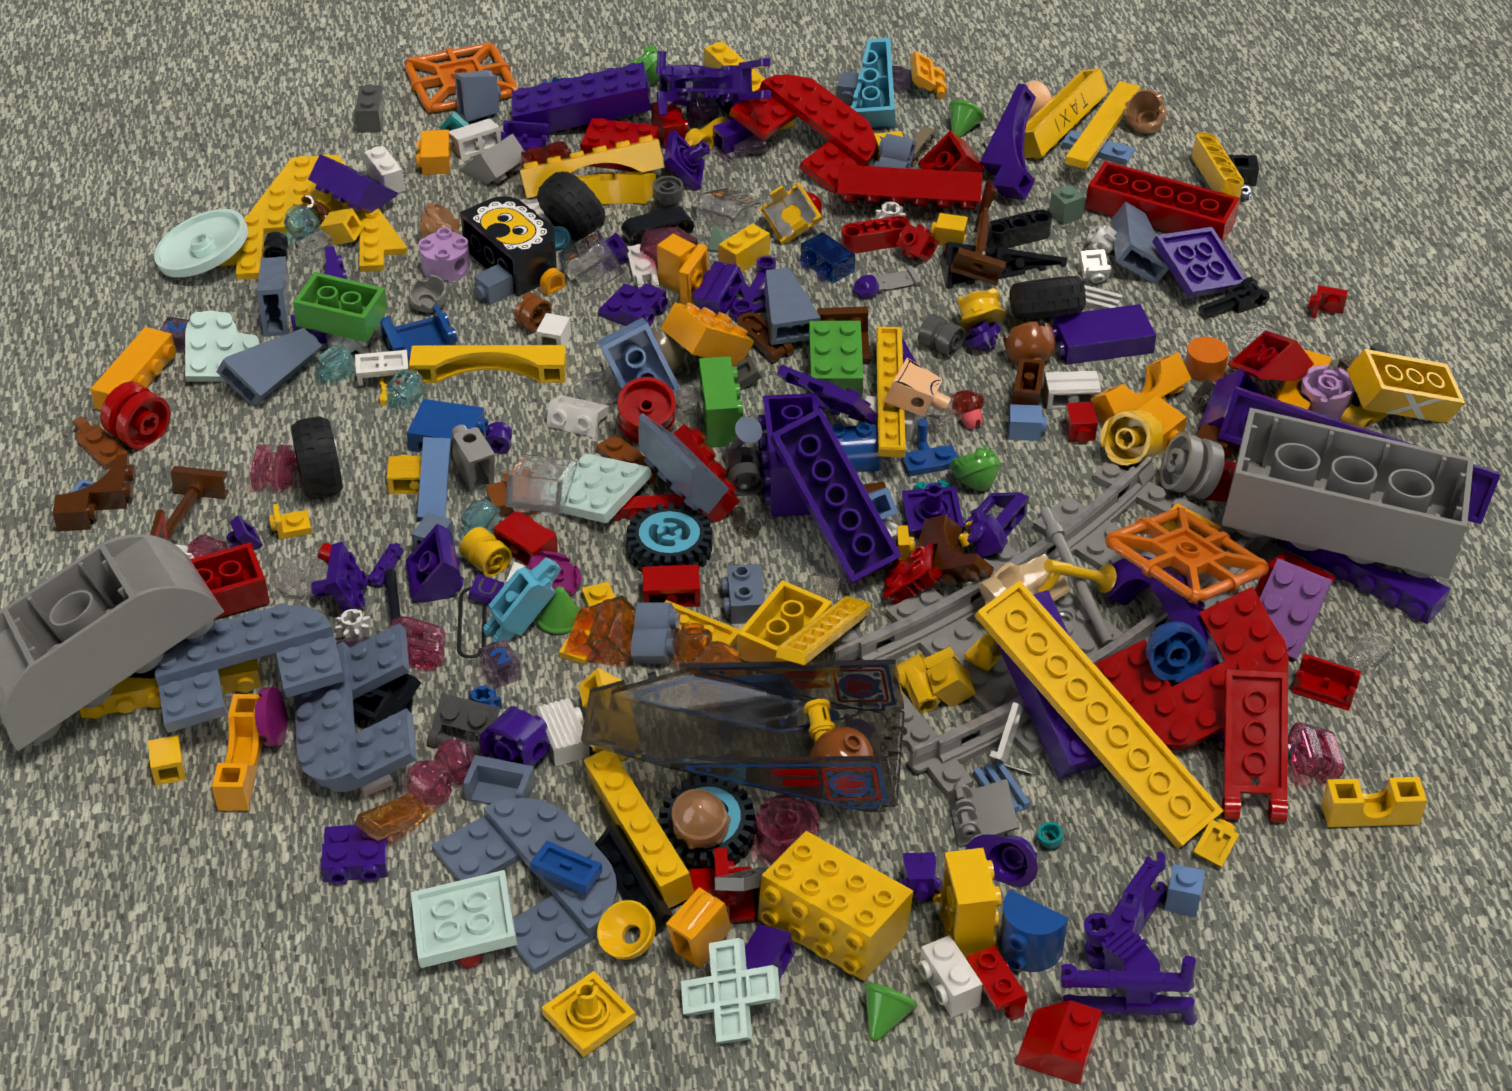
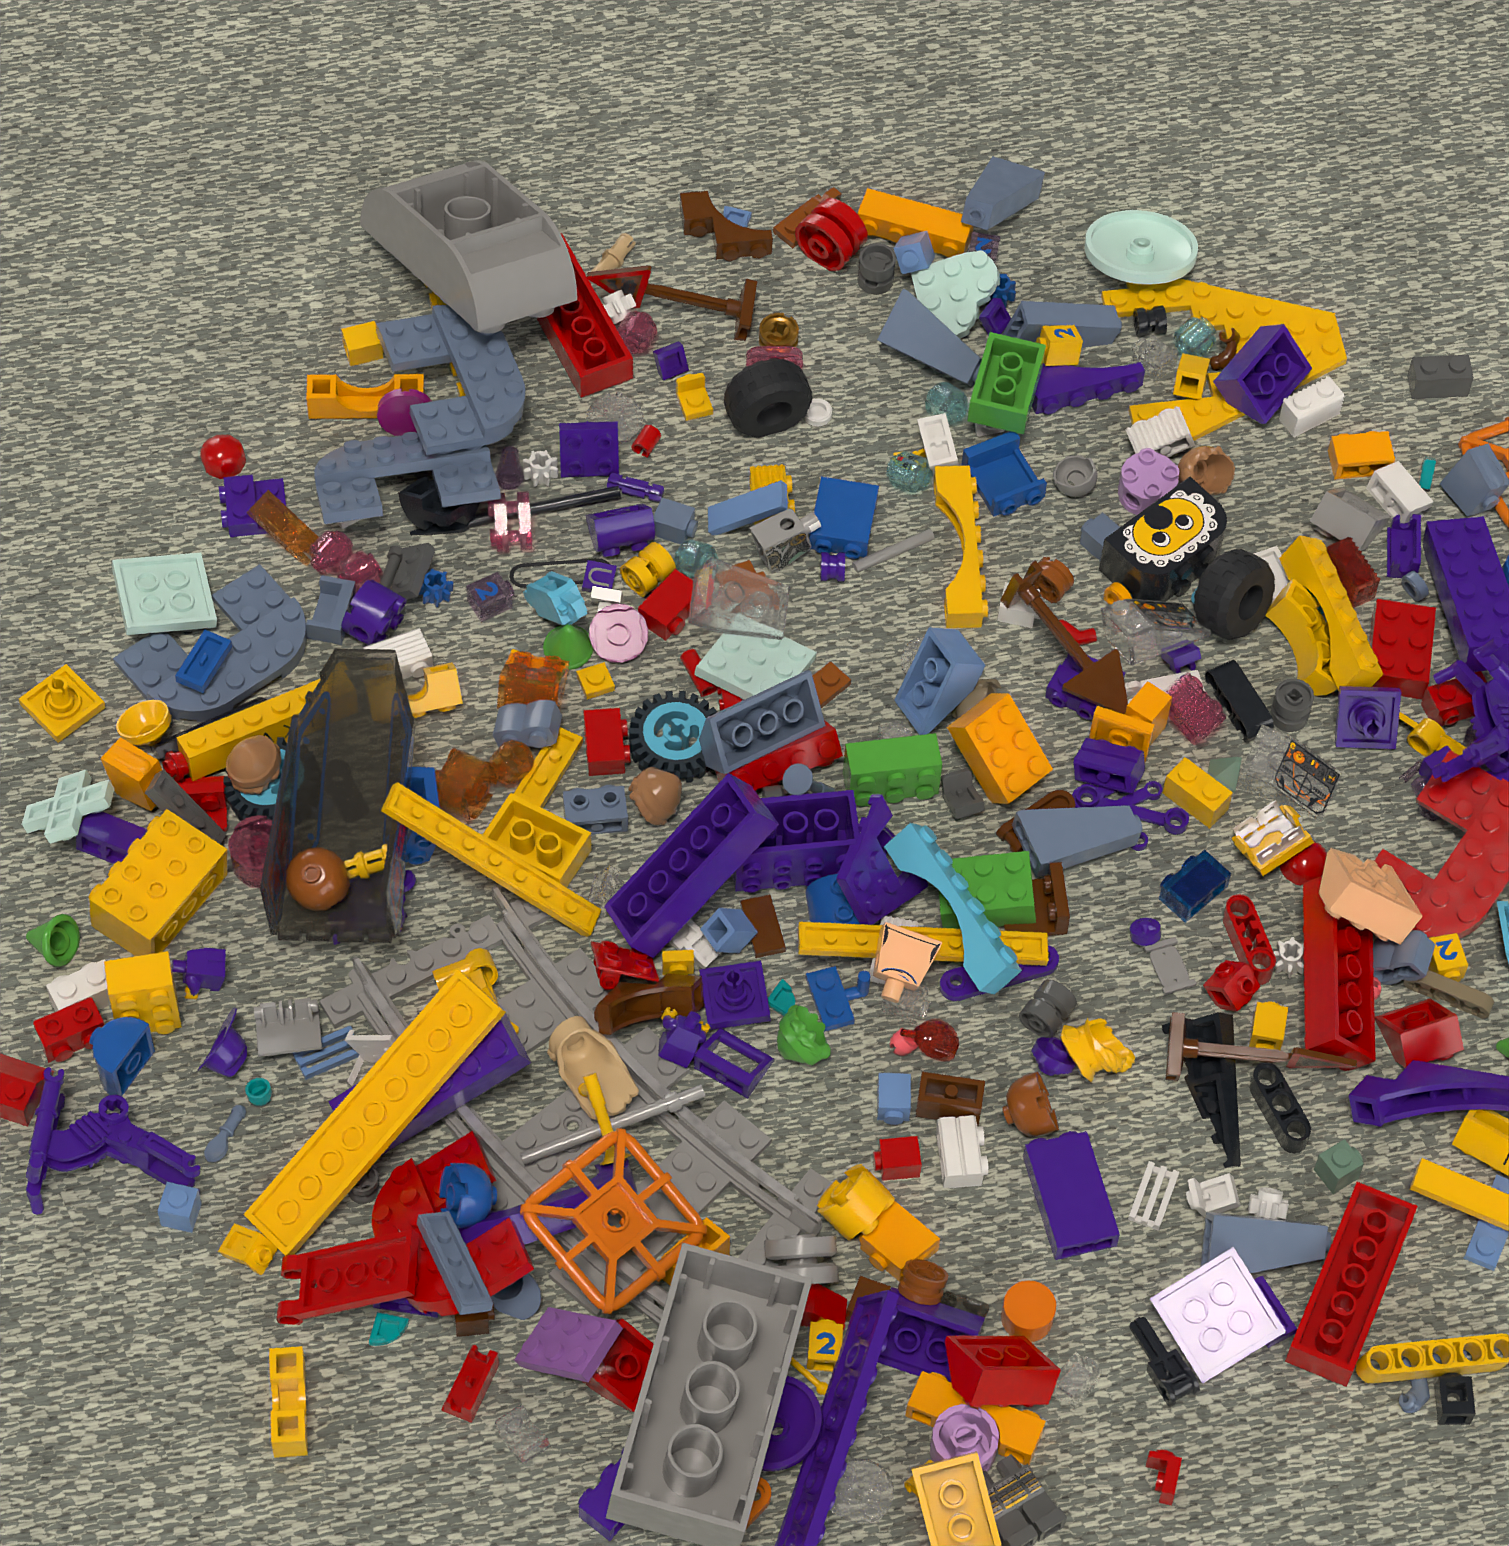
camera: 85 degrees right, 15 degrees up
white bracket [546,395,609,437] -> none
red wheel [617,377,676,443] -> none
black tyre [1009,276,1086,319] -> none
light orange arch [1090,352,1192,425] -> none
clear pink brick [1288,722,1345,782] -> none
none -> red plate [162,751,189,781]
none -> red hair [200,434,246,479]
none -> sand blue piece [204,1105,246,1162]
none -> sand blue tile [417,1211,493,1315]
none -> medium nougat hair [628,767,682,825]
none -> red axle [680,649,717,697]
none -> pearl gold wheel [759,313,799,357]
none -> light grey bar [852,529,935,573]
none -> dark grey wheel [857,243,896,295]
none -> medium azure arch [884,823,1022,994]
none -> medium blue brick [893,231,935,274]
none -> dark orange wheel [898,1259,949,1305]
none -> sand blue slope [961,156,1045,230]
none -> dark purple tile [979,298,1011,336]
none -> reddish brown piece [1000,560,1128,715]
none -> yellow brick [1036,325,1083,366]
none -> red arm [1059,619,1097,646]
none -> white brick [1126,406,1195,457]
none -> light nougat wedge [1319,848,1422,945]
none -> sand blue tile [1402,571,1429,602]

